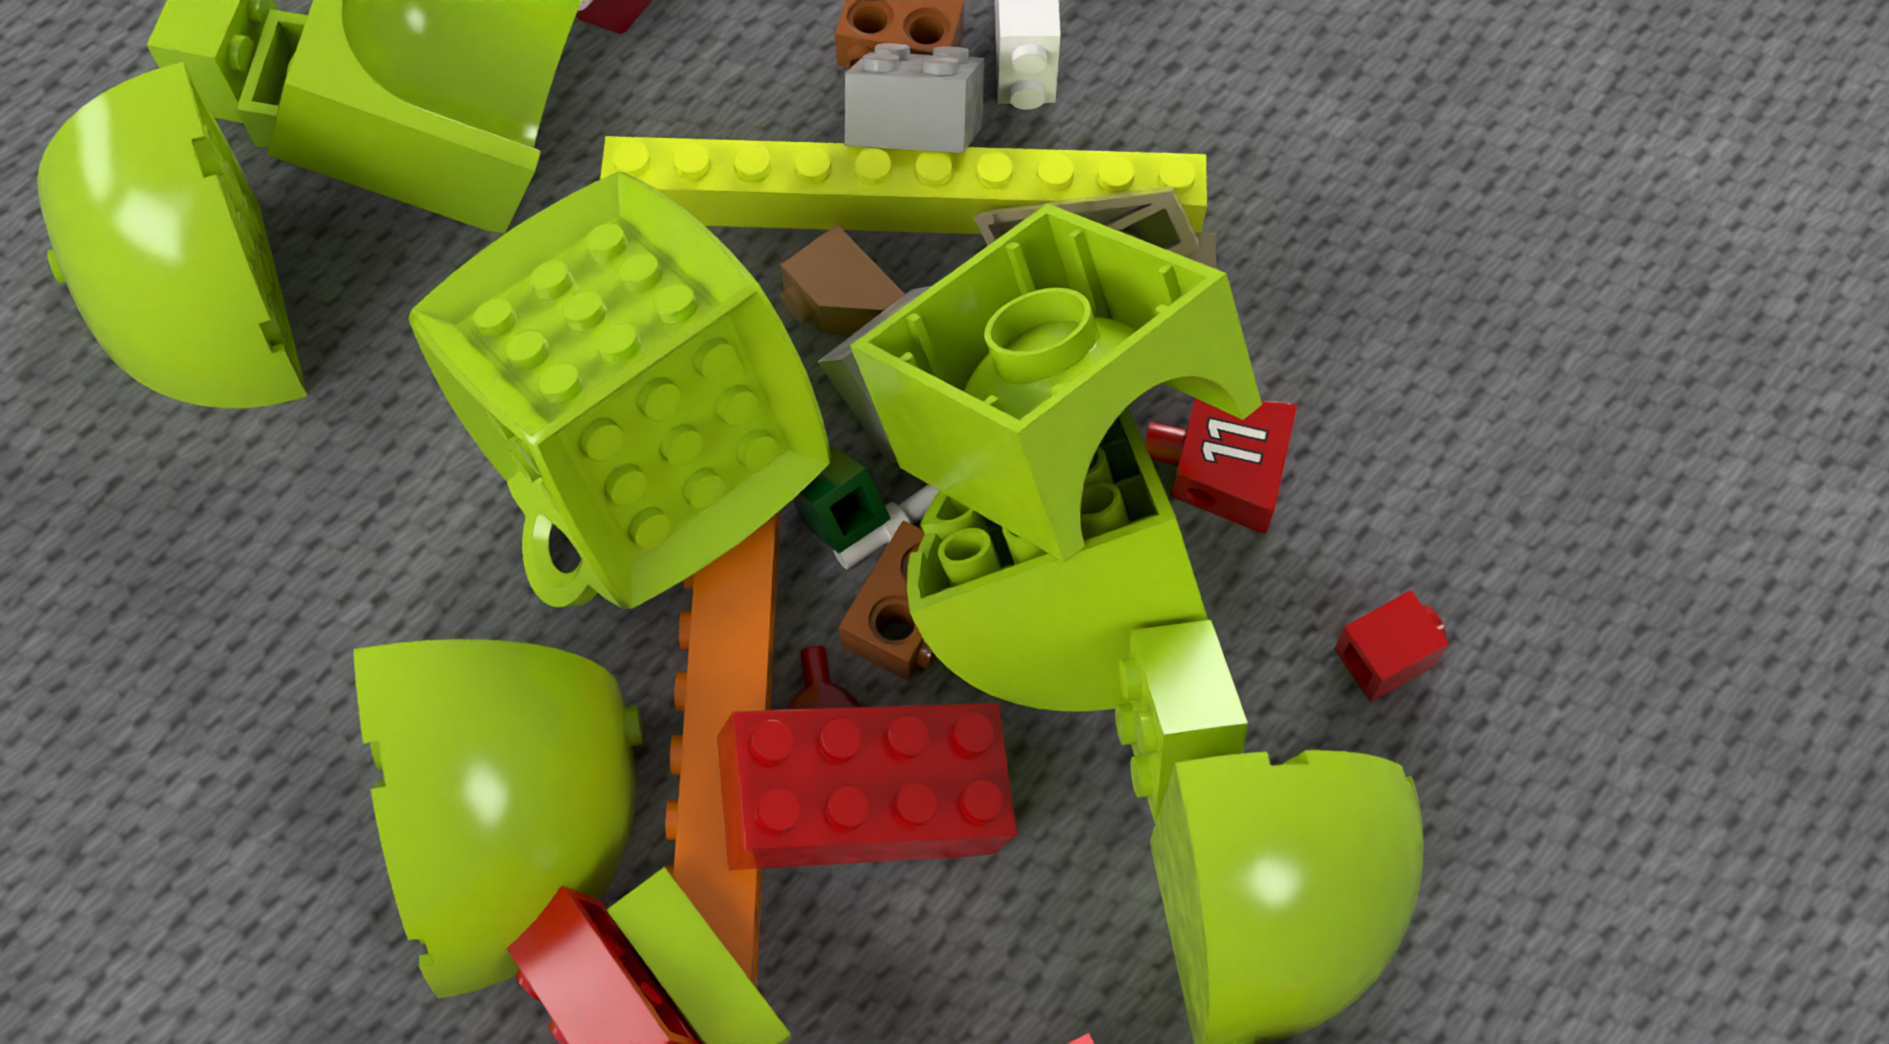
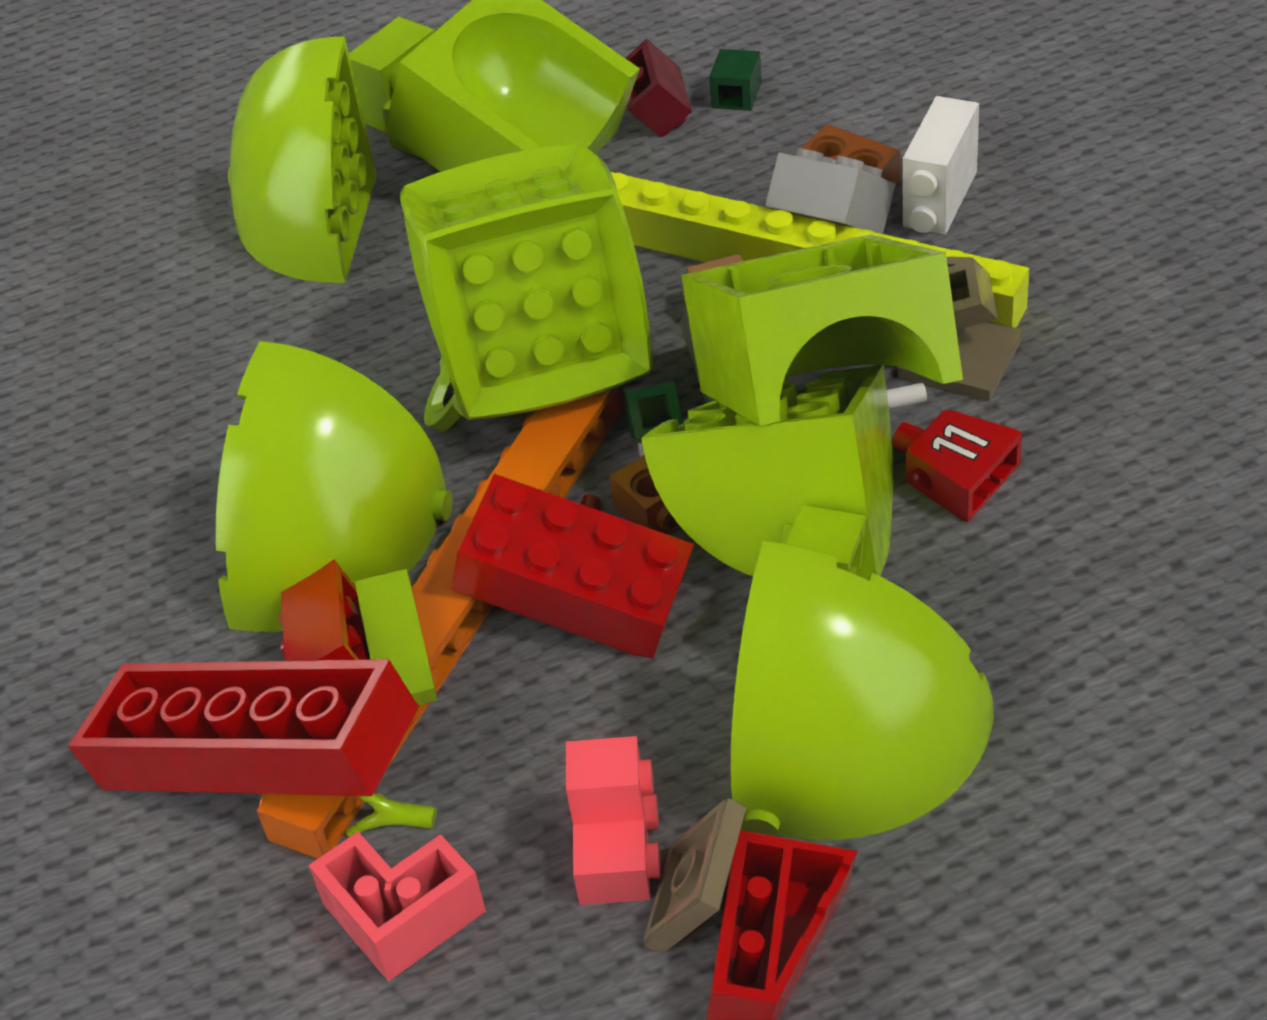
camera: 30 degrees right, 20 degrees down
red brick [1334,590,1449,703] -> none

